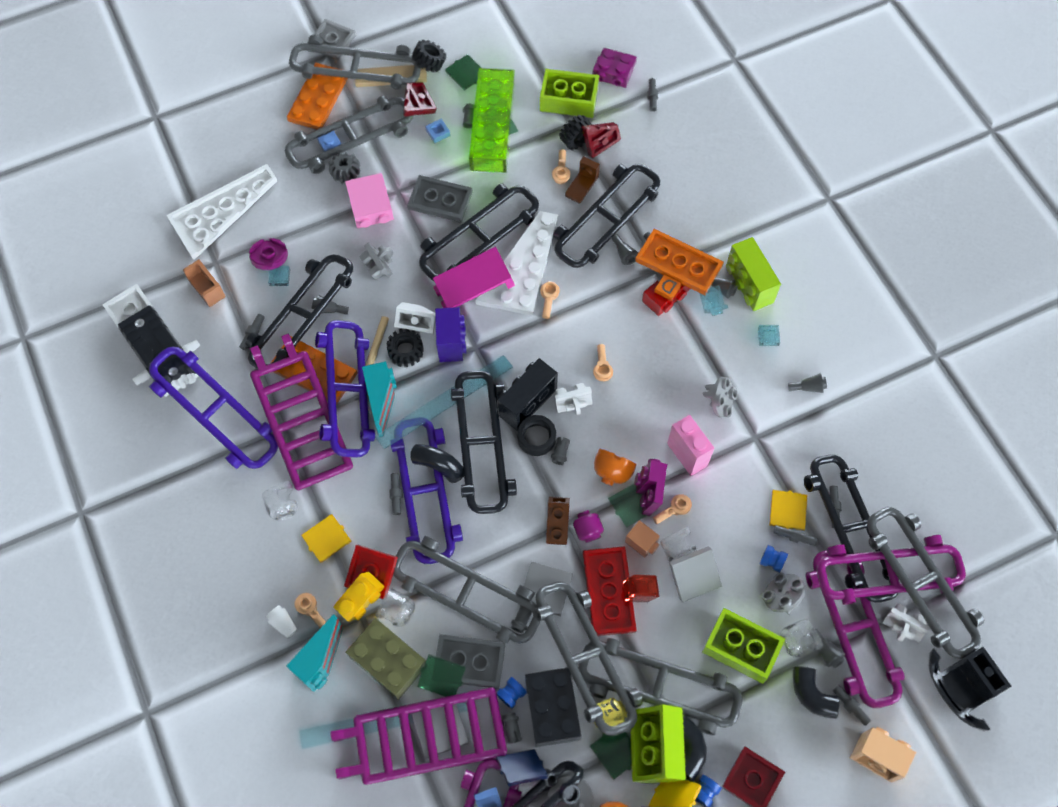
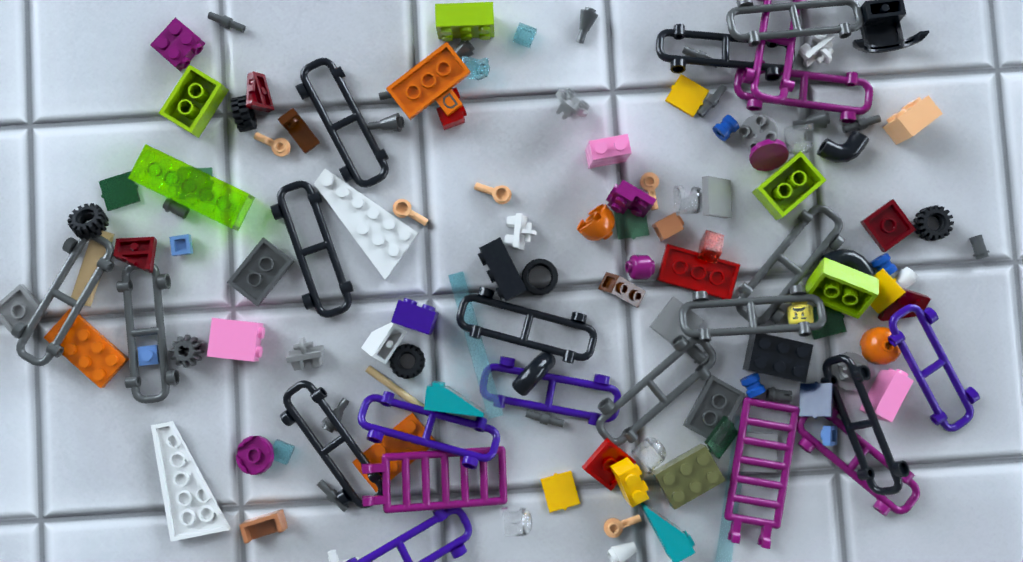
camera: 75 degrees left, 20 degrees up
dark pink panel [433,246,515,308] -> none
dark grey pin [551,437,570,465] -> none
none -> magenta tile [749,139,789,171]

